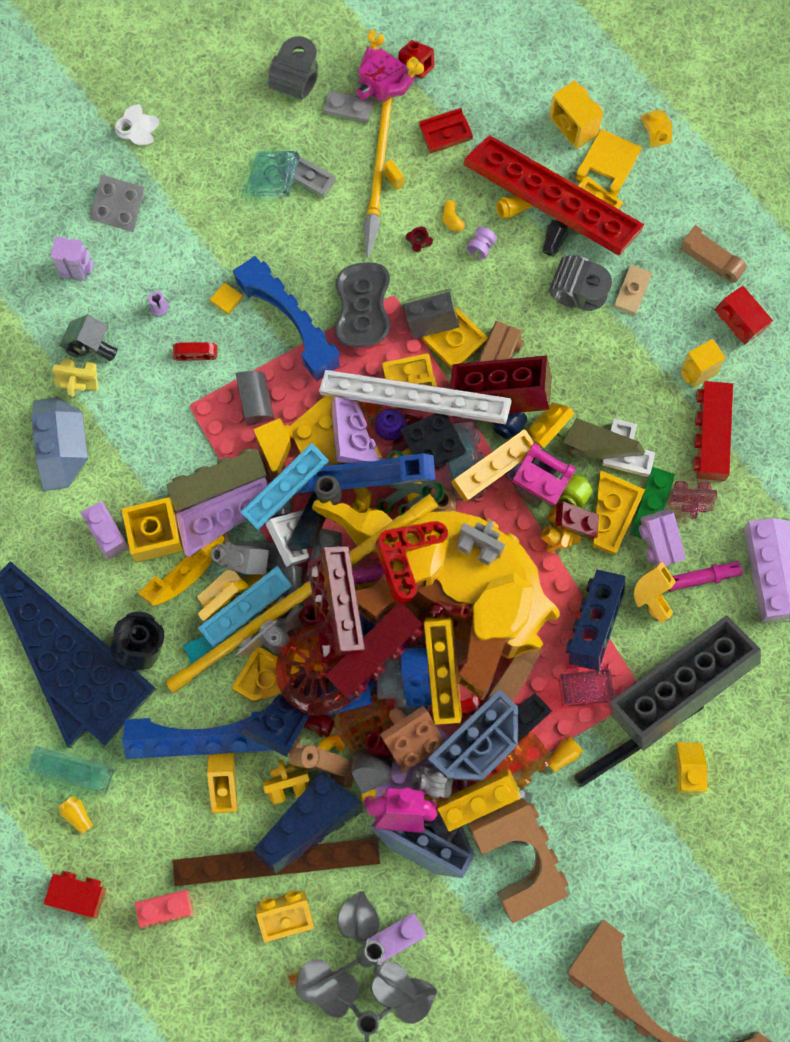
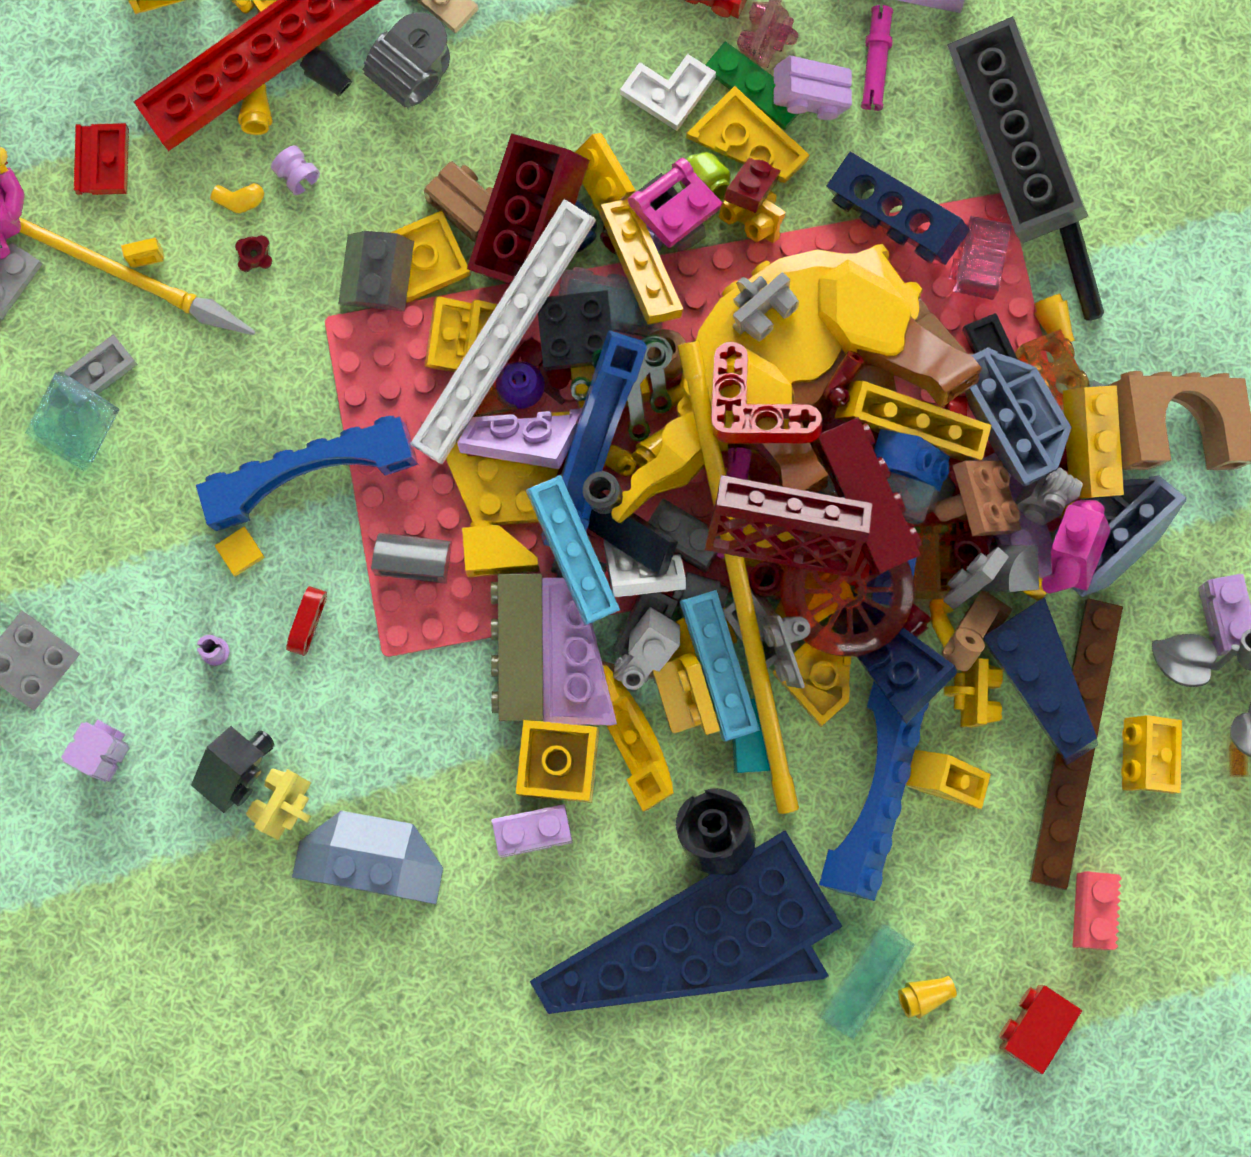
camera: 70 degrees left, 5 degrees up
dark grey plate [335,262,390,348] -> none
olive slope [563,418,645,460] -> none
yellow brick [634,562,676,624] -> none
yellow slope [676,742,707,794] -> none
none -> light grey plate [943,547,1009,610]

